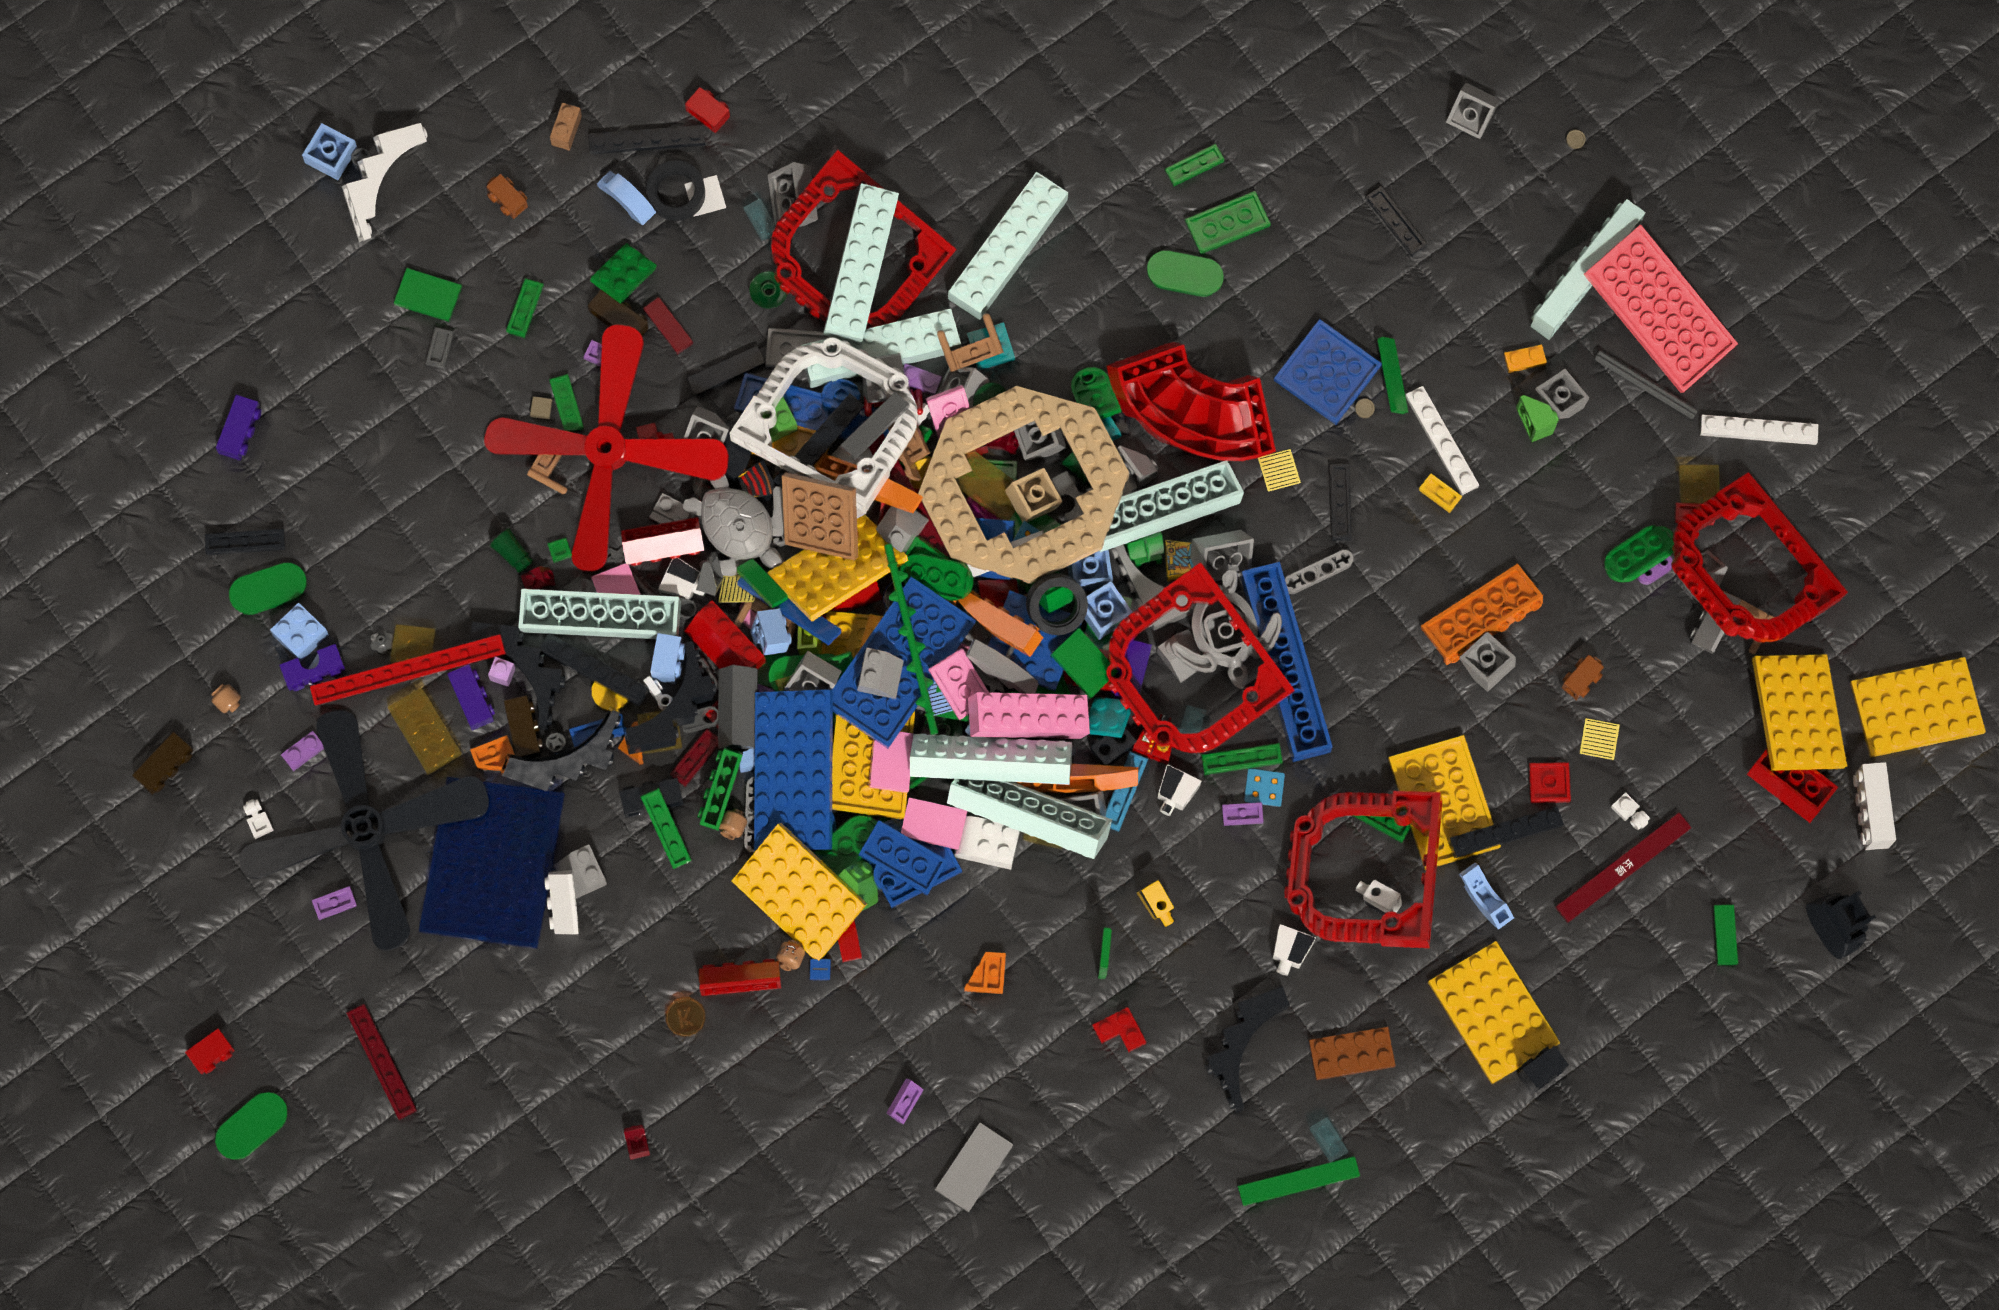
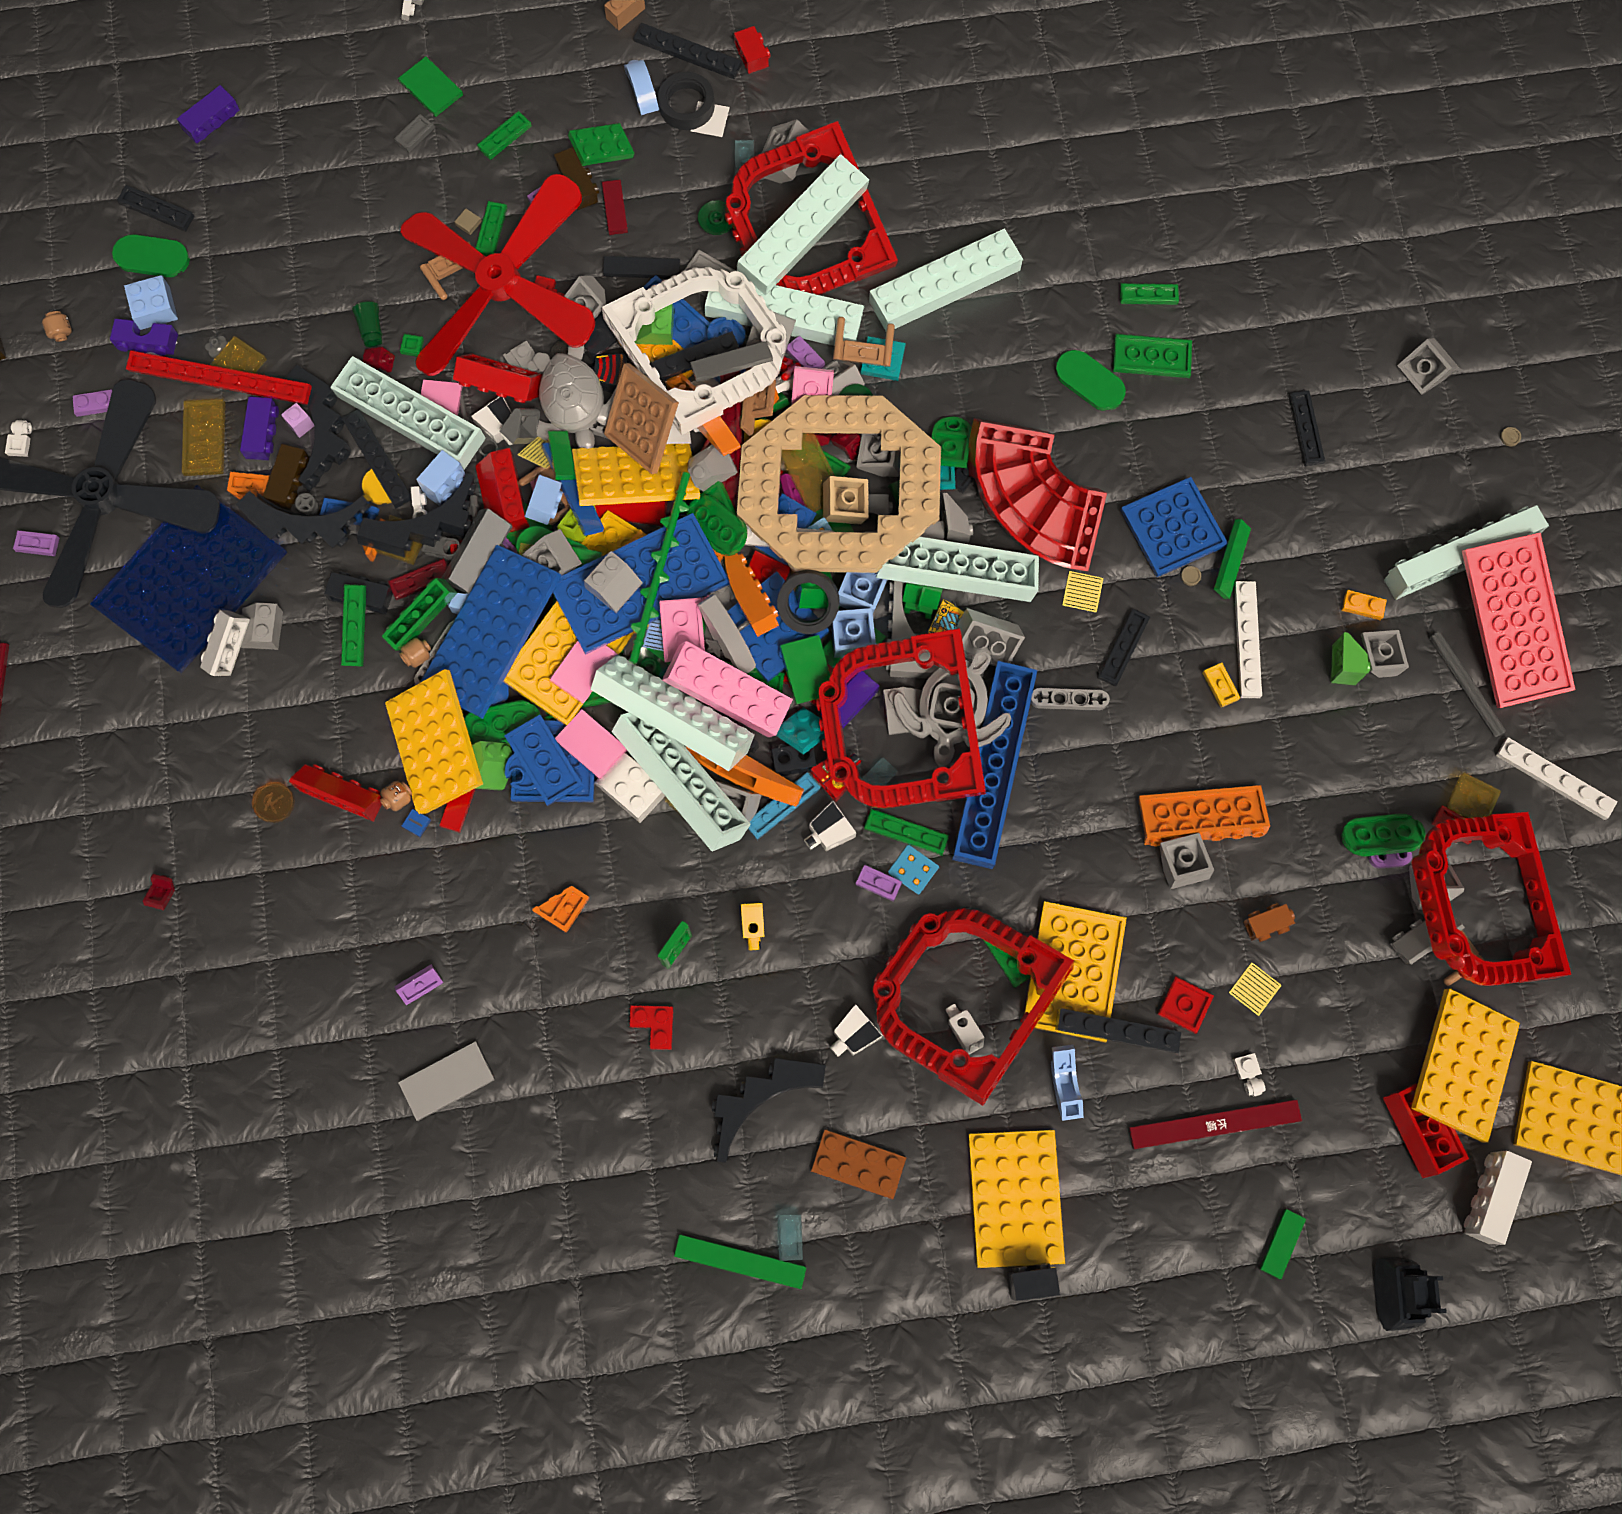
camera: 30 degrees right, 0 degrees up
dark orange brick [486,174,528,219] -> none

